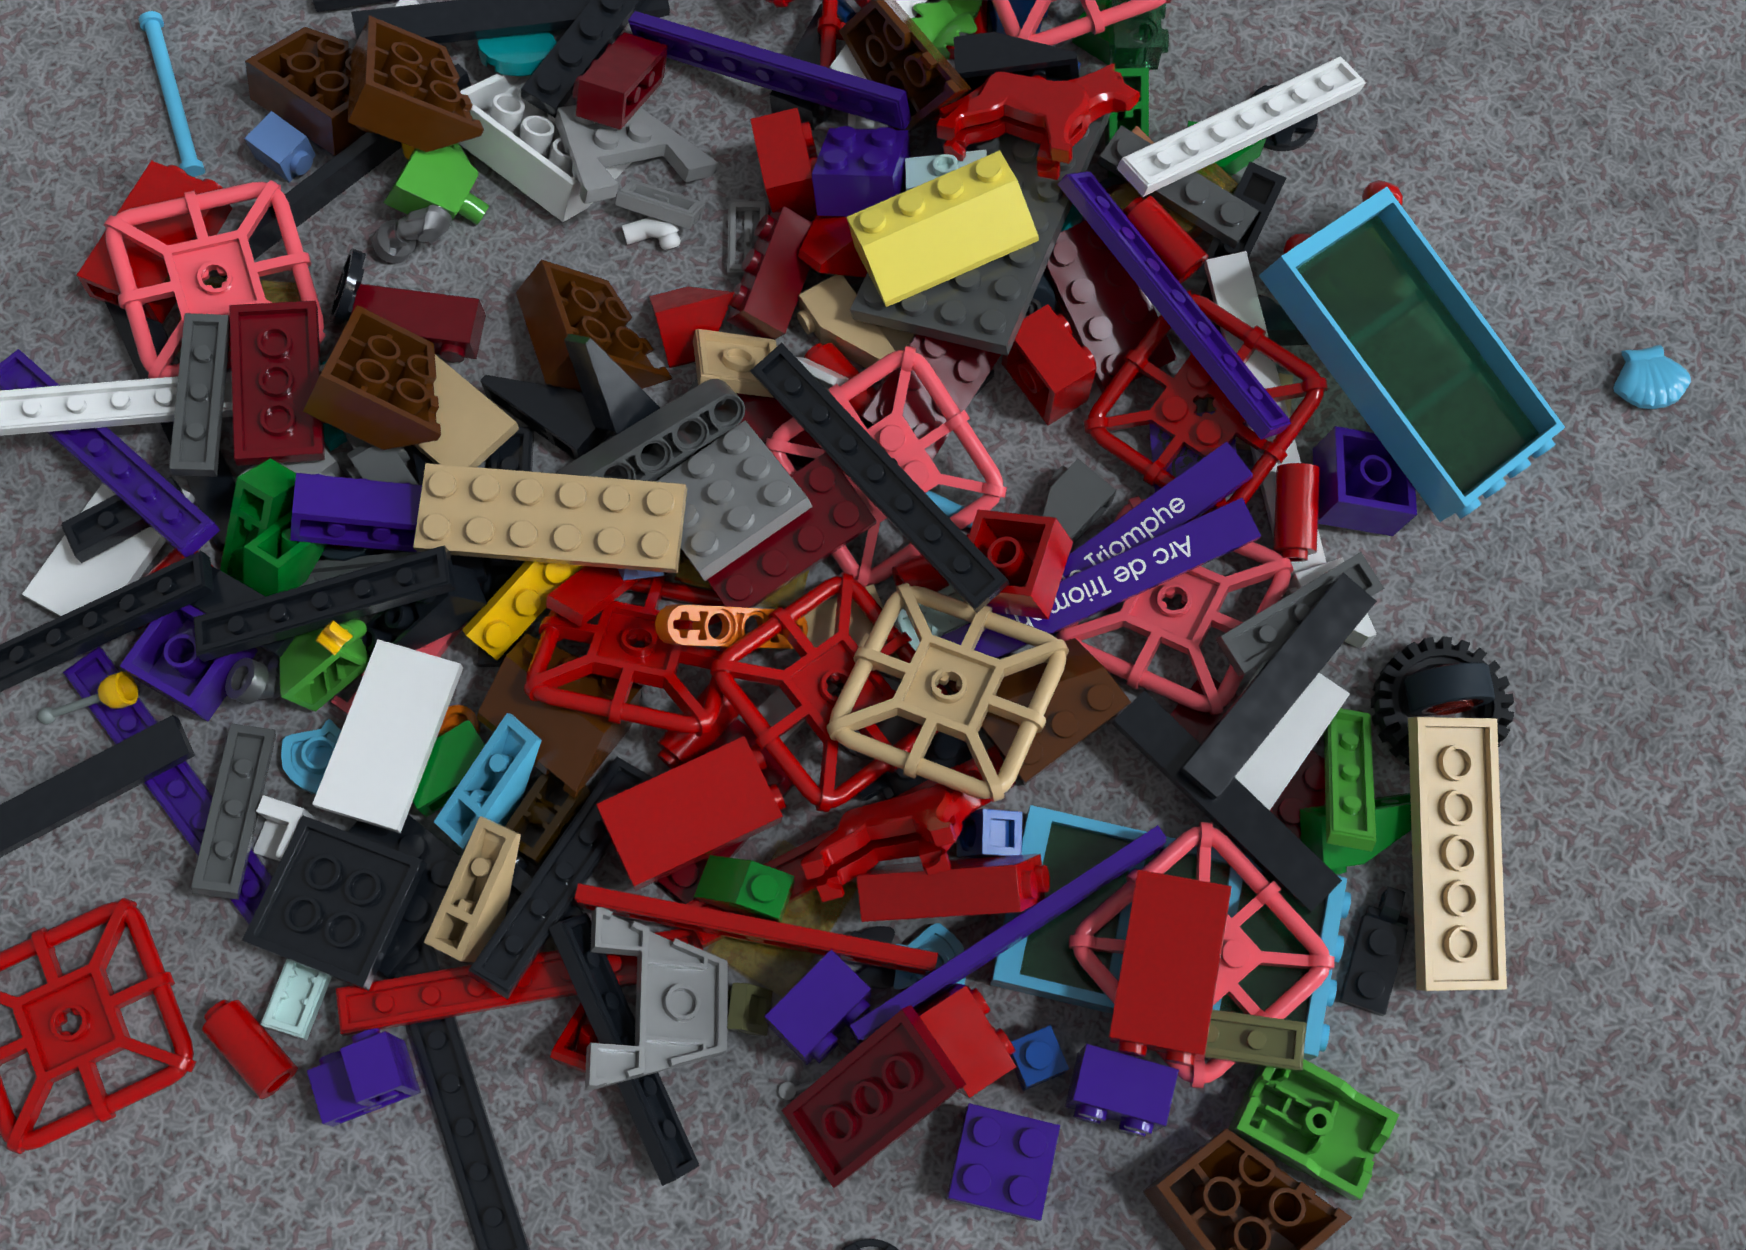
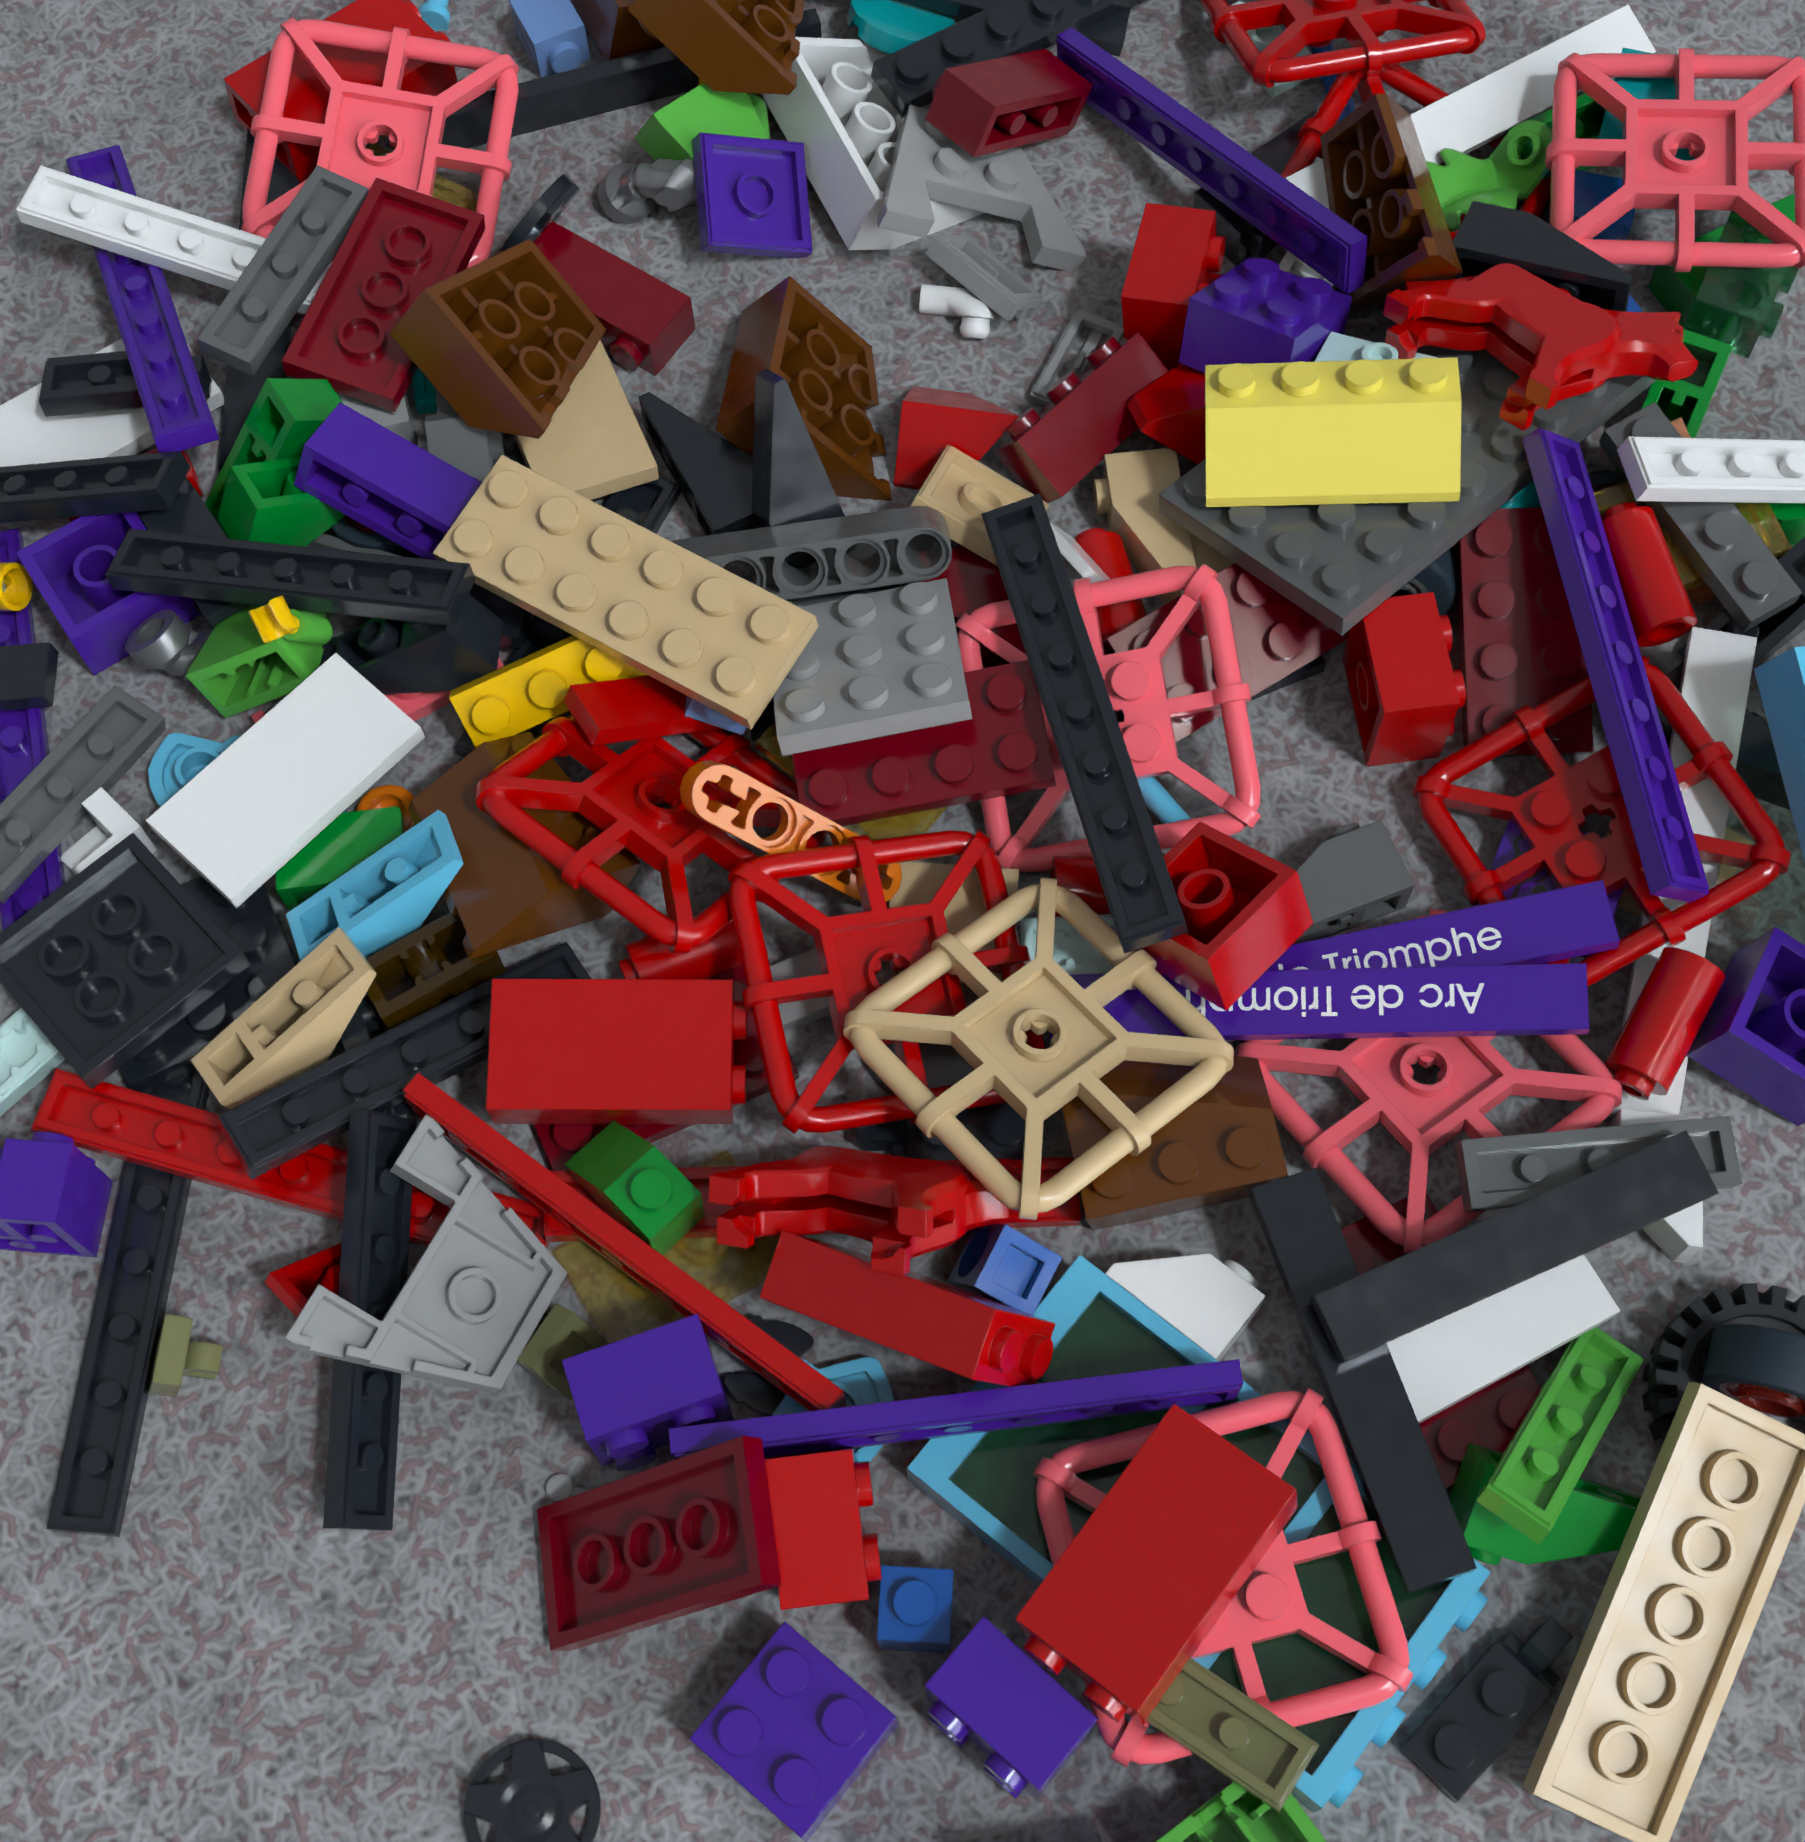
camera: 30 degrees right, 5 degrees down
none -> olive tile [148,1314,223,1397]
none -> dark purple tile [692,132,813,258]
none -> white slope [1106,1253,1265,1362]

